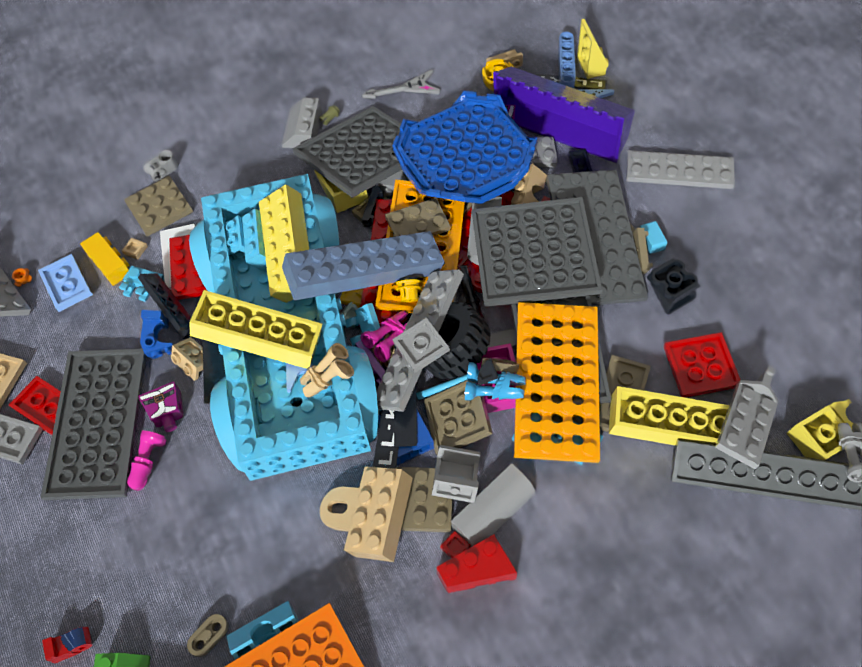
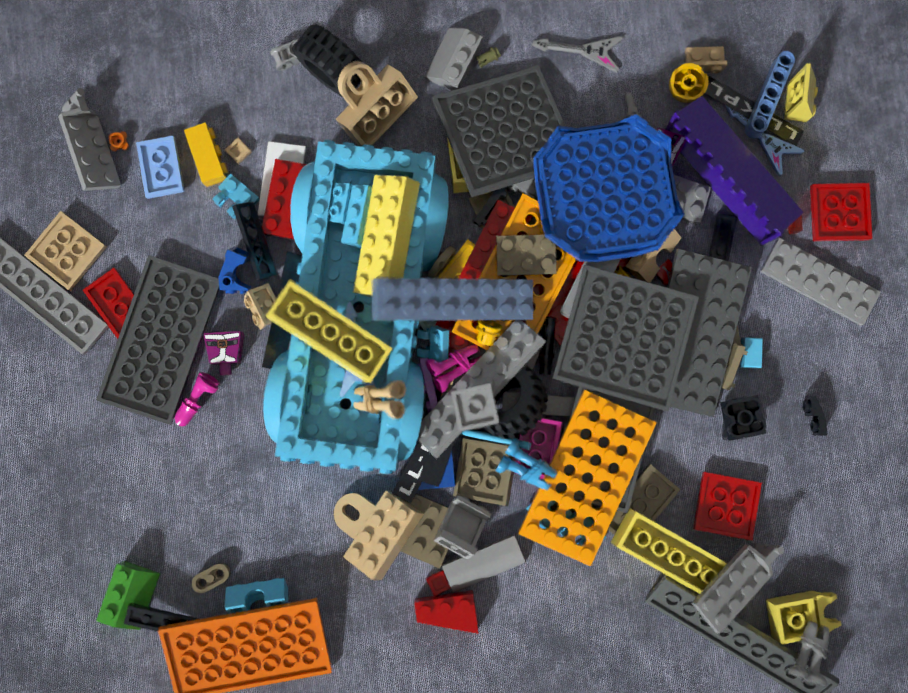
camera: 15 degrees right, 25 degrees up
red leg [42,627,92,664] -> none
dark tan plate [124,176,193,237] -> none
black tile [477,359,499,386] -> none
dark tan plate [481,357,519,373] -> none
none -> black tyre [293,24,361,97]
none -> tan brick [335,61,418,147]
none -> clear red plate [787,214,803,235]
none -> black slope [802,396,827,436]
none -> red plate [810,183,872,241]

